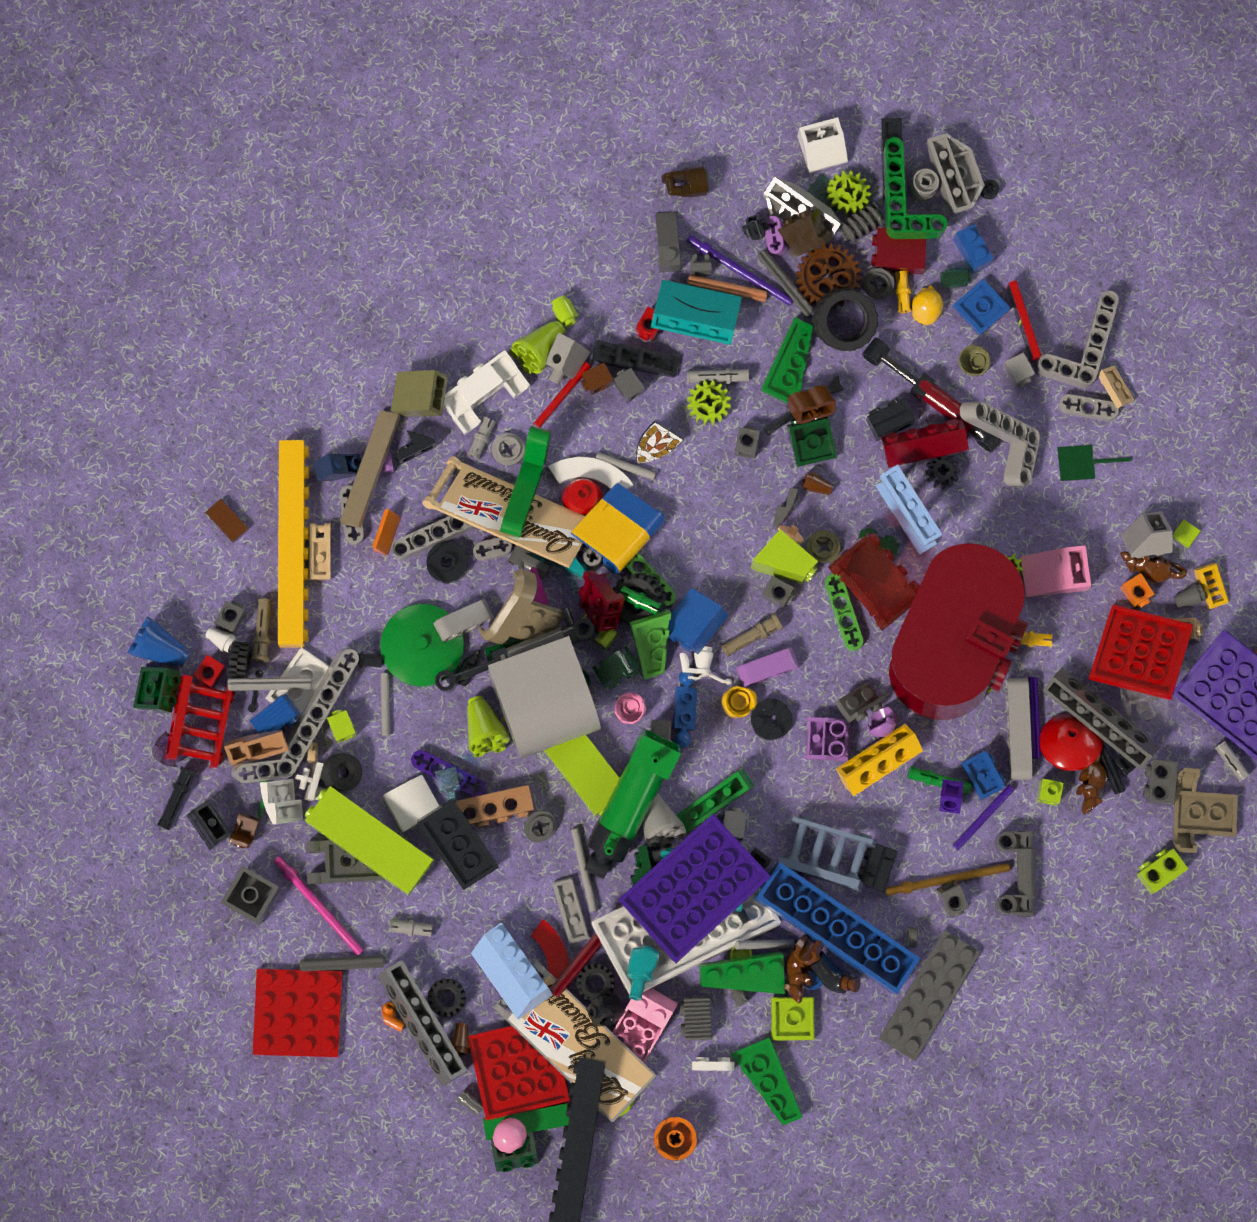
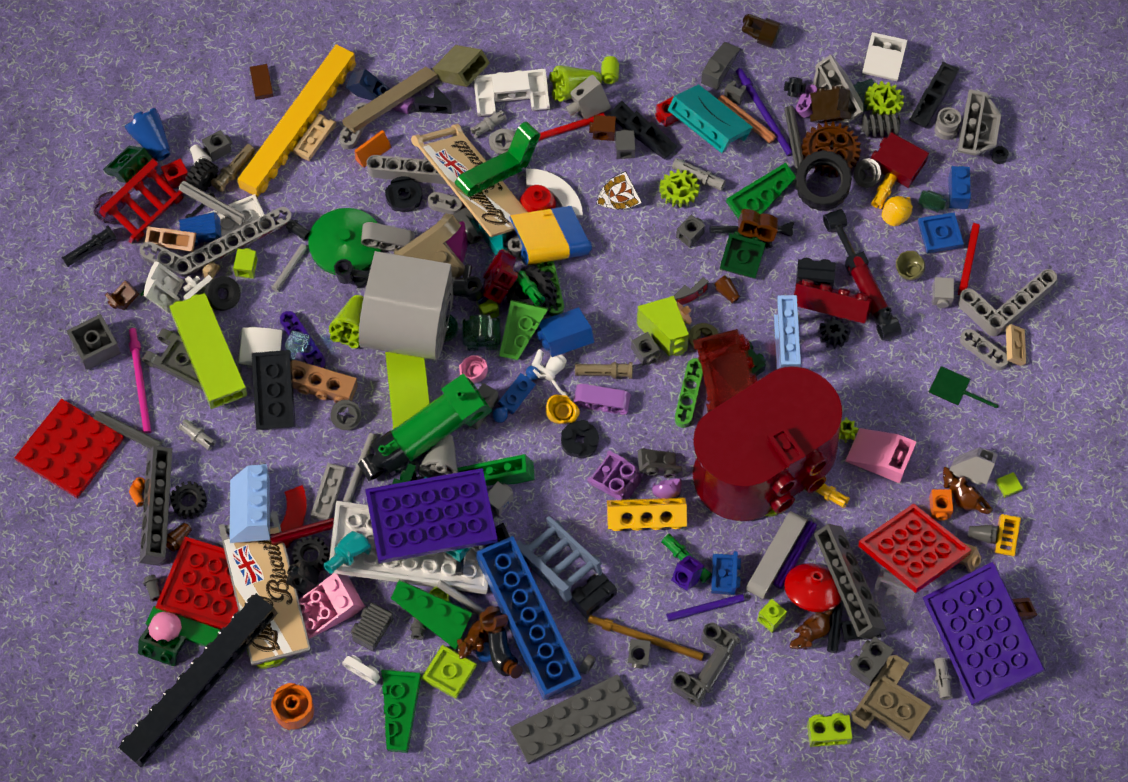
camera: 35 degrees right, 15 degrees down
black brick [187,800,232,850] -> none
light grey bar [595,452,656,480] -> none
green beam [883,137,948,239] -> none
light grey beam [960,401,1040,486] -> none

